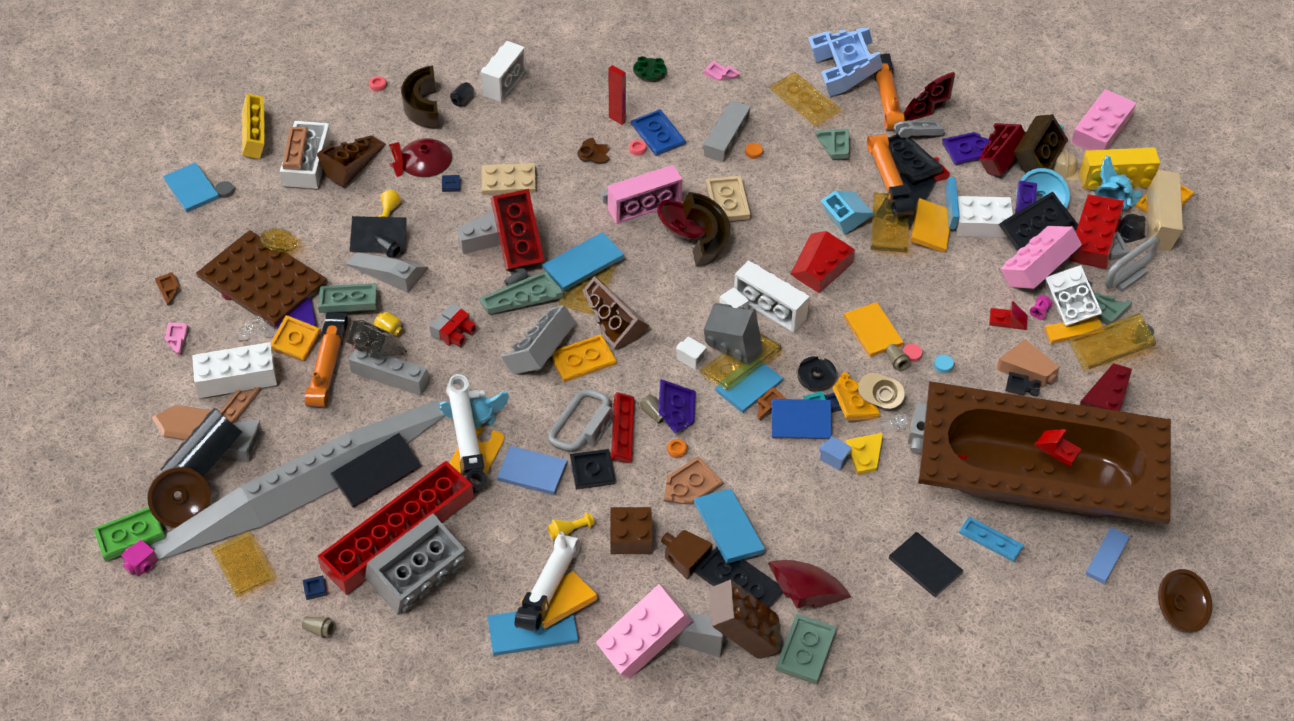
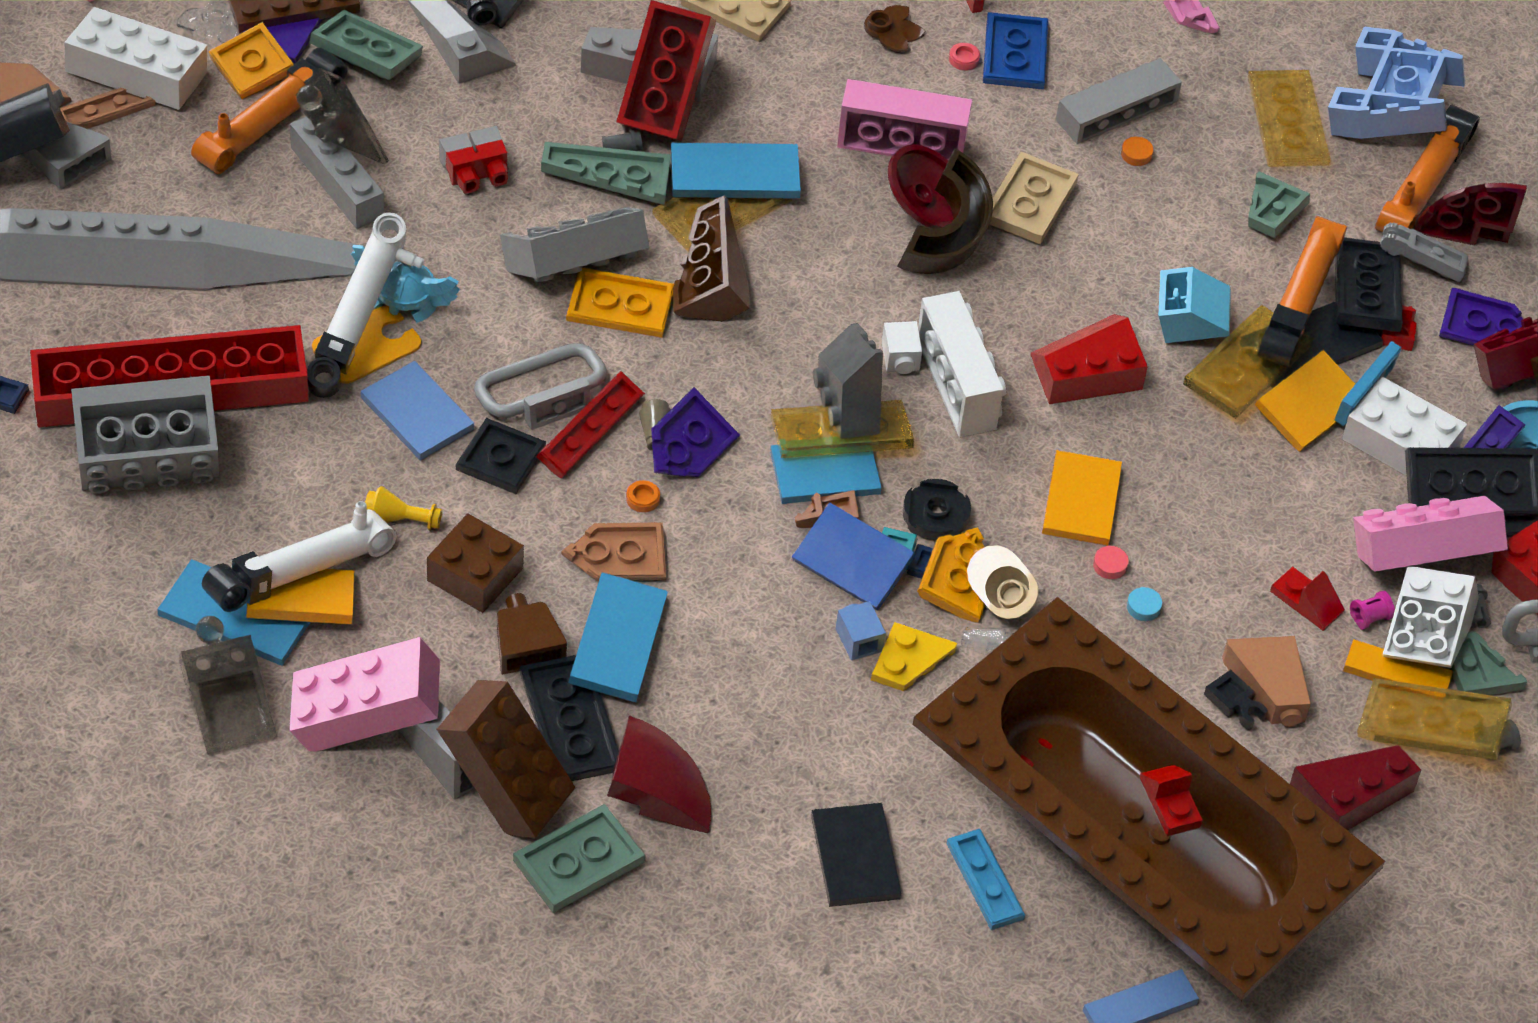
camera: 30 degrees right, 0 degrees up
black tile [330,433,421,508] -> none
yellow head [373,311,403,339] -> none
white brick [676,337,707,370] -> none
dark tan cone [886,344,910,371] -> none
none -> clear smoke slope [178,615,277,755]

